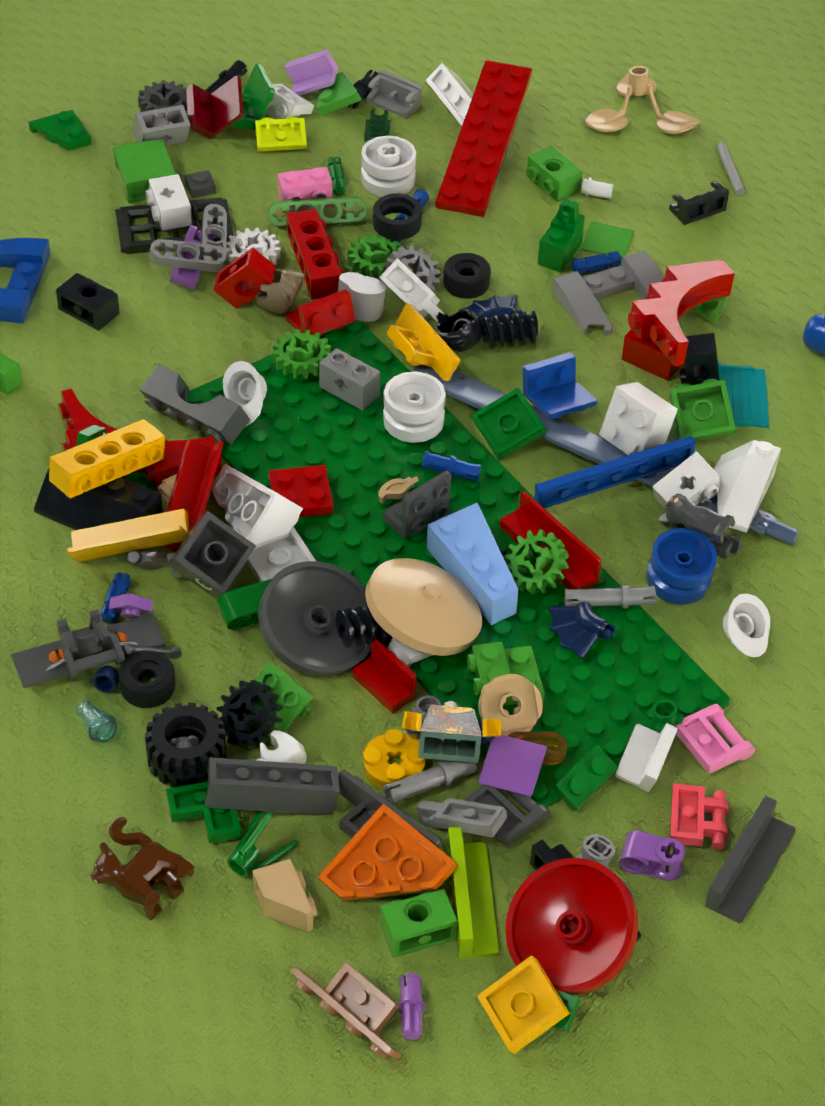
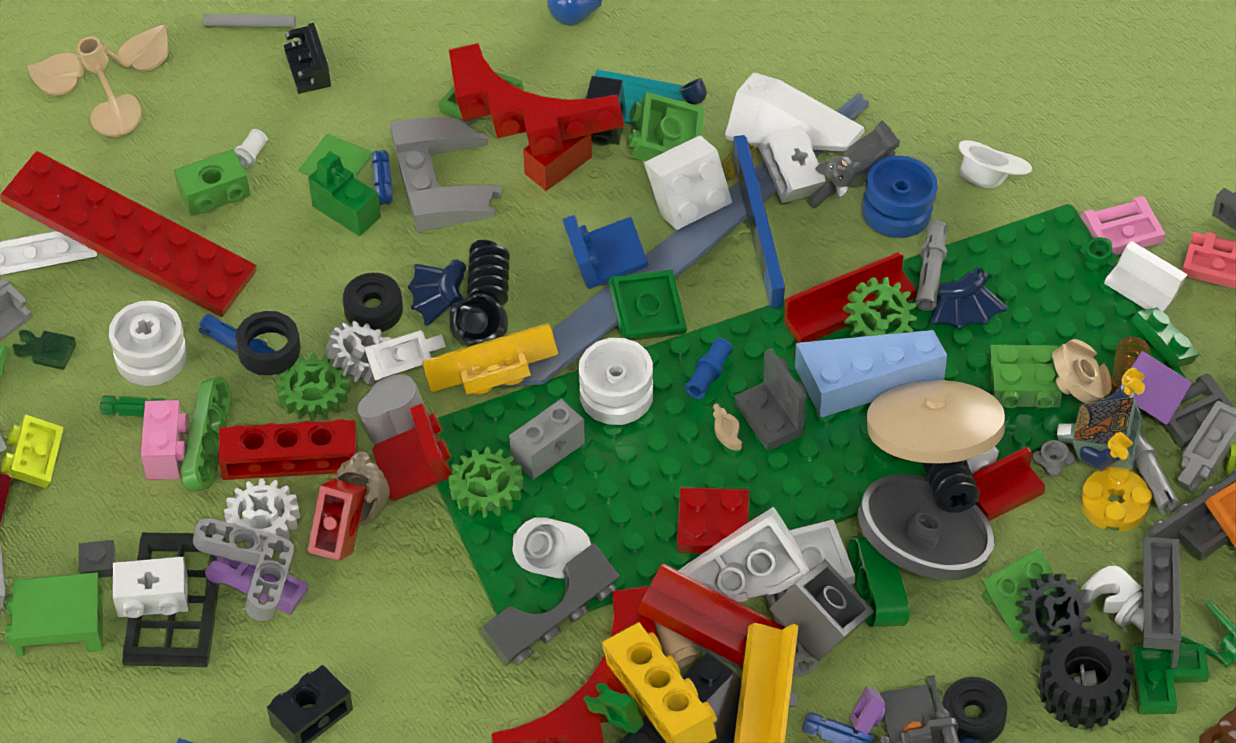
camera: 75 degrees left, 5 degrees up
none -> dark blue hinge [679,78,707,104]

